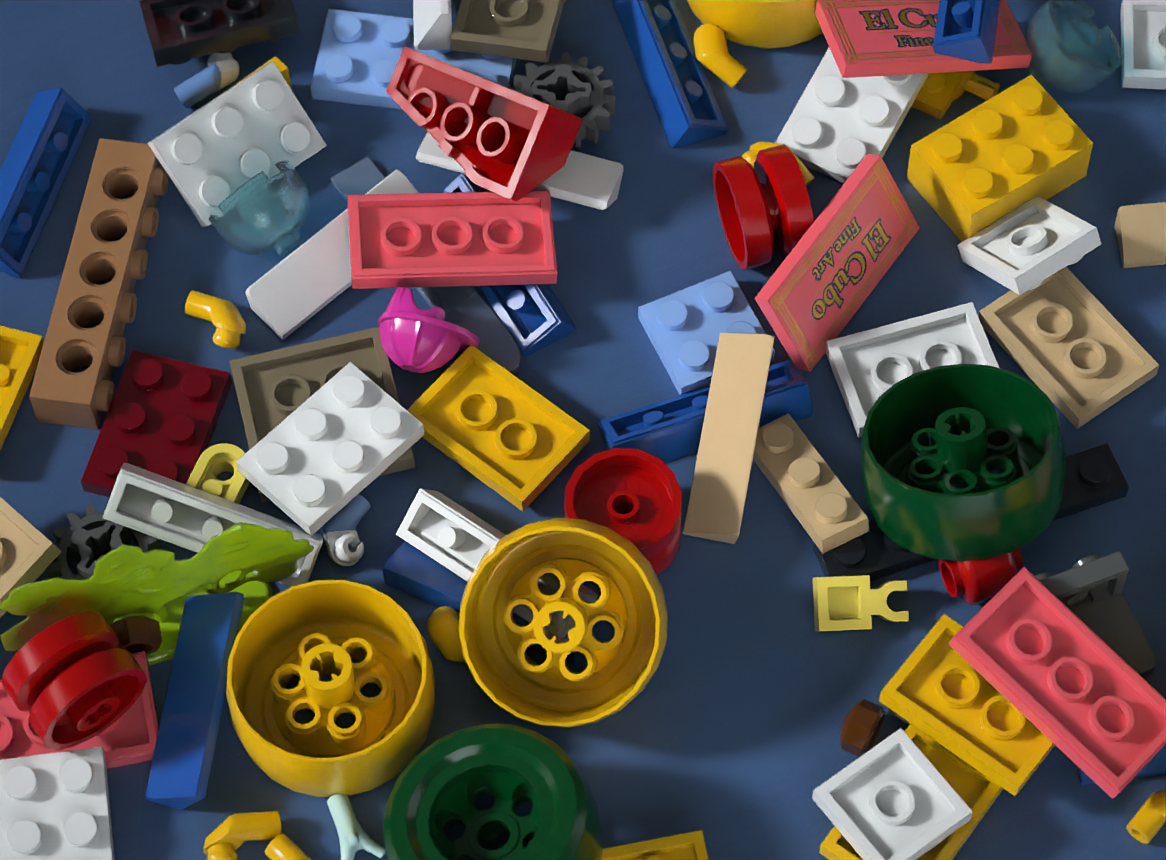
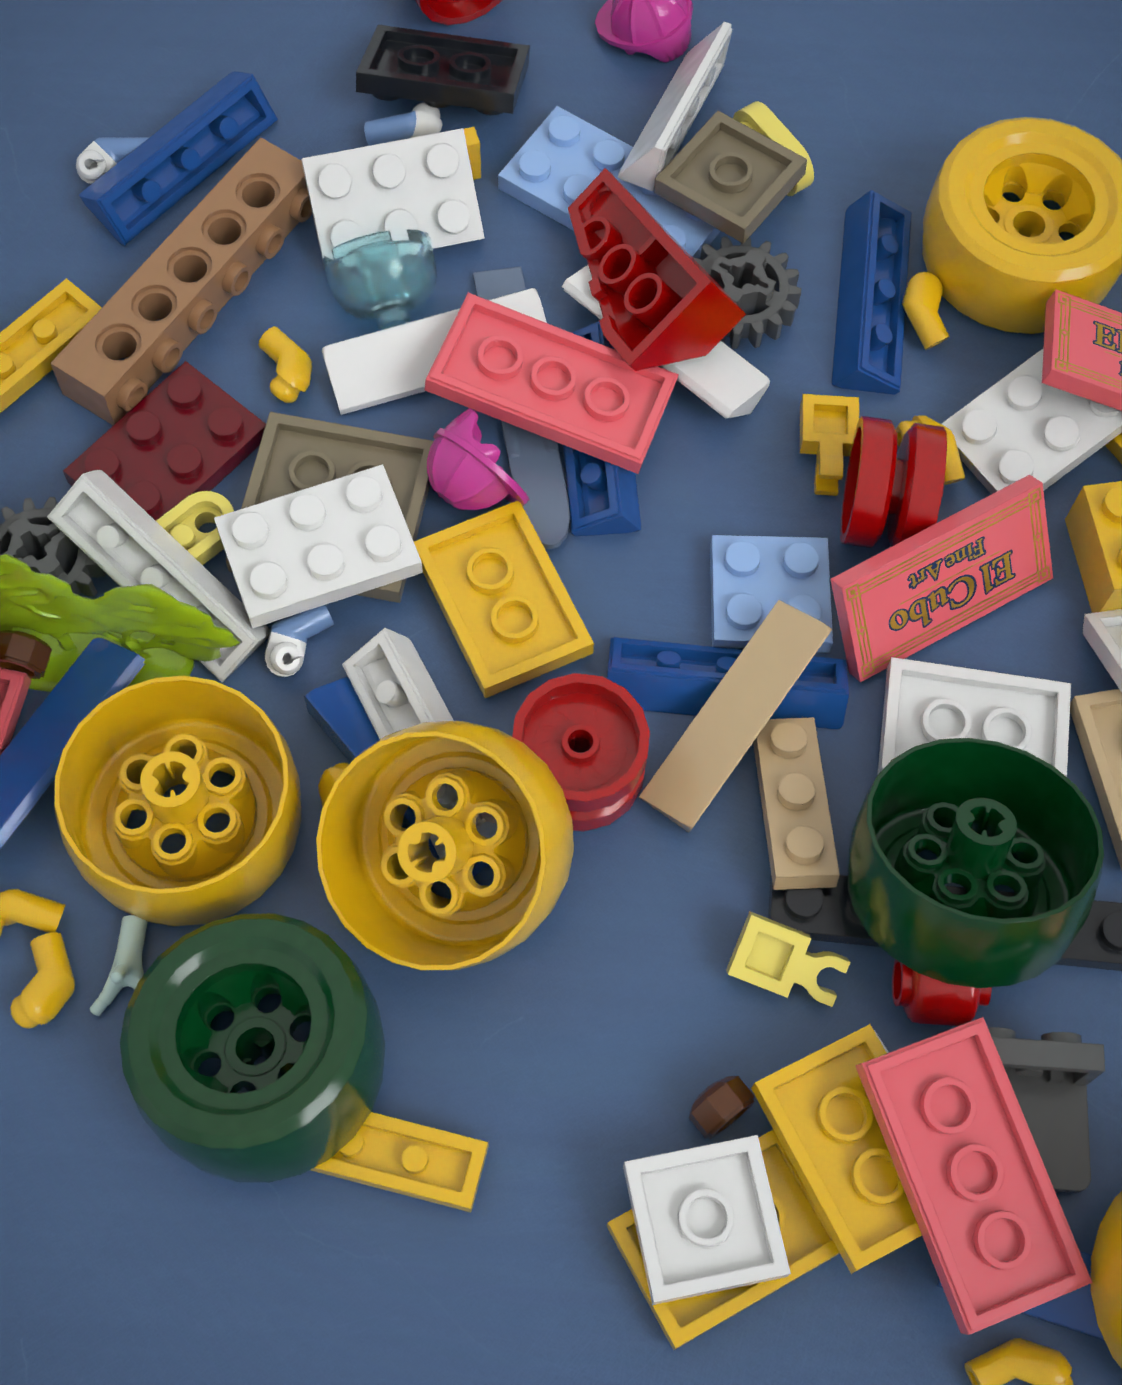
camera: 20 degrees right, 5 degrees up
none -> yellow plate [800,394,859,496]

